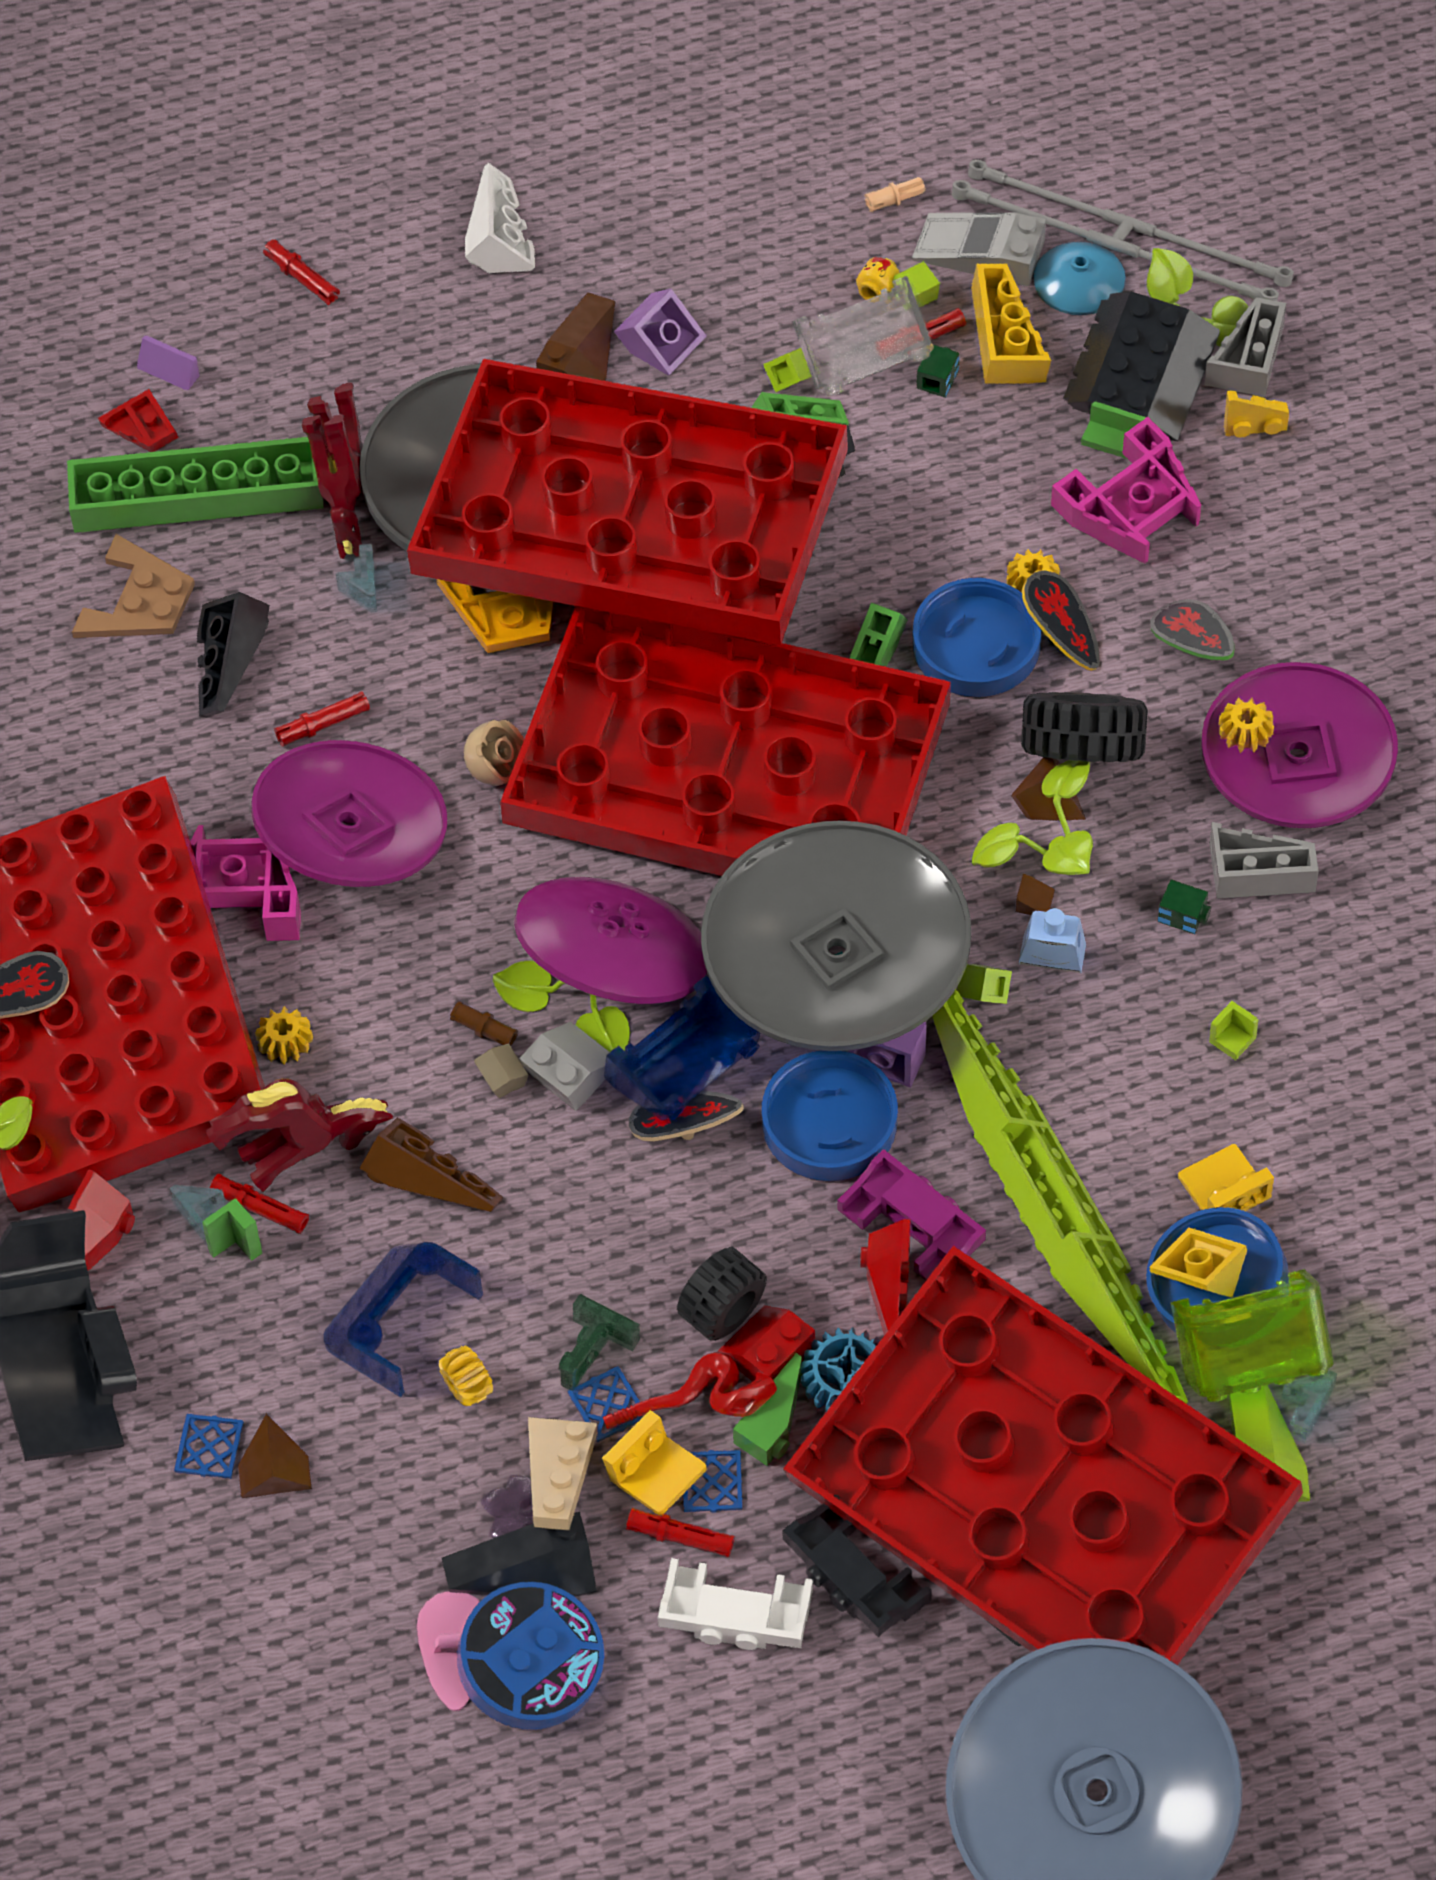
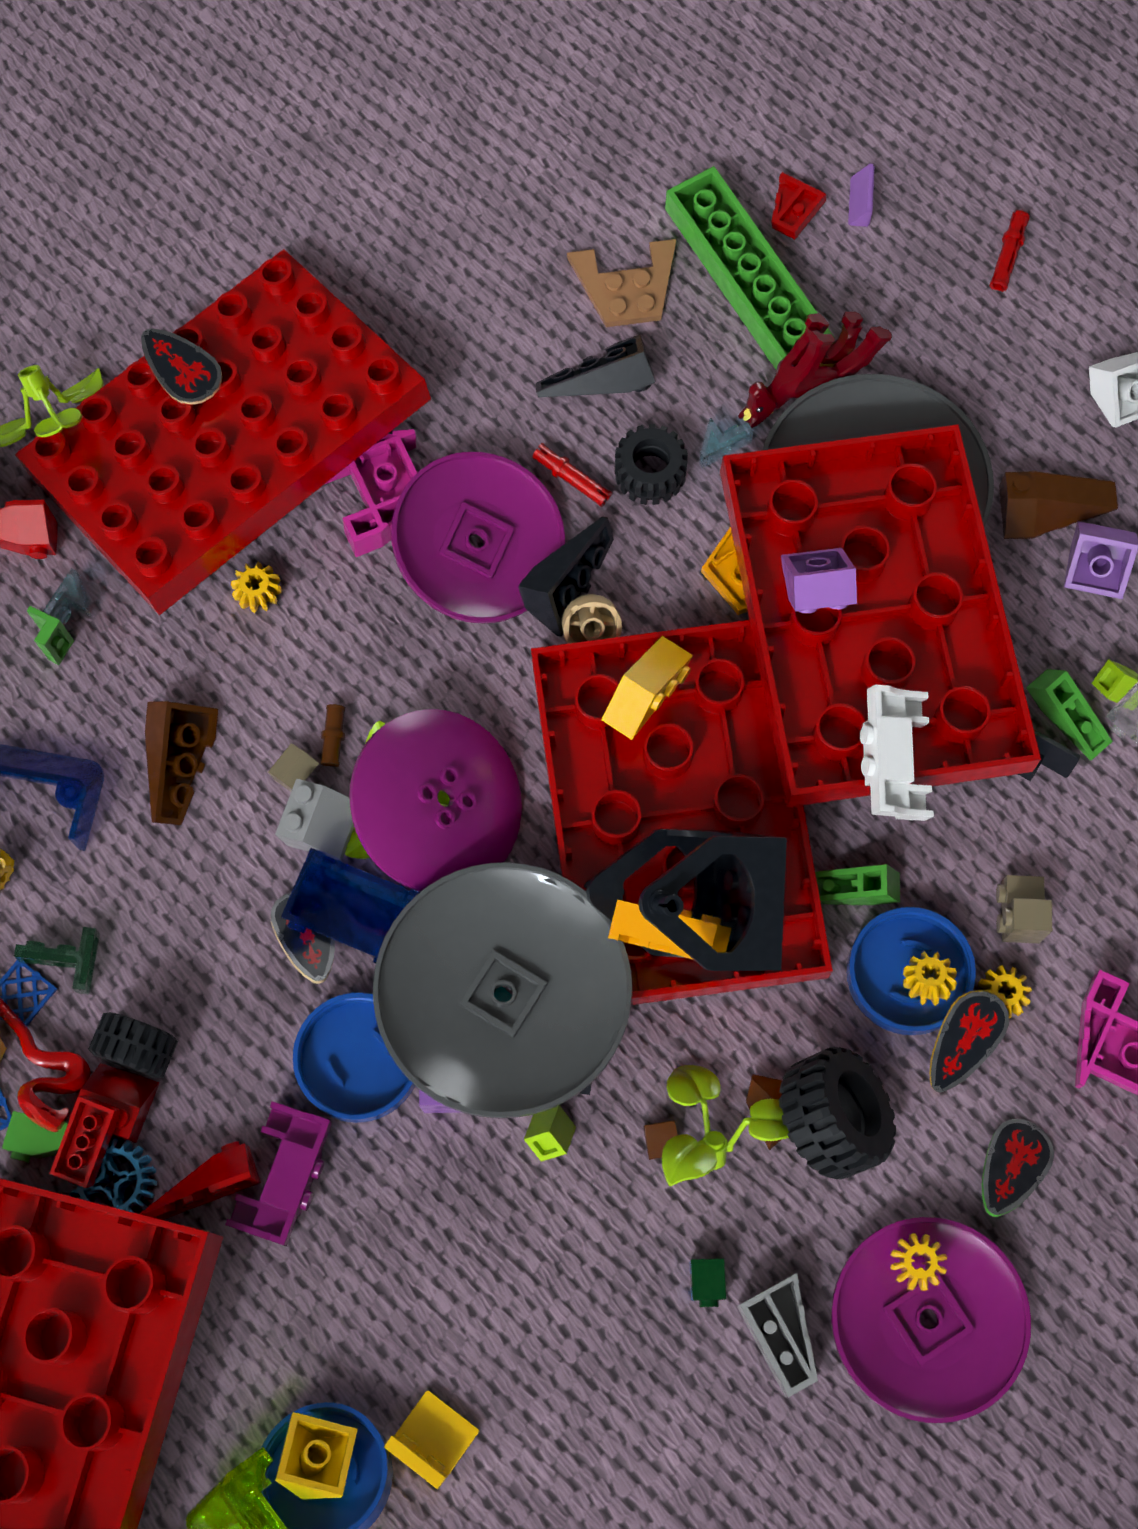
camera: 65 degrees right, 15 degrees up
dark red animal [206,1078,393,1193] -> none
red pin [209,1173,309,1234] -> none
lime wedge [932,989,1188,1404] -> none
light blue torso [1019,908,1086,973] -> none
lime panel [1209,1001,1258,1060] -> none
none -> red piece [49,1095,122,1188]
none -> black wedge [518,516,614,637]
none -> black piece [583,829,787,971]
none -> yellow wedge [601,636,693,740]
none -> light orange wedge [608,899,732,959]
none -> black tyre [615,424,688,505]
none -> medium lavender slope [781,548,857,613]
none -> white bracket [860,684,934,821]
none -> yellow gear [903,951,957,1006]
none -> dark tan brick [996,875,1053,944]

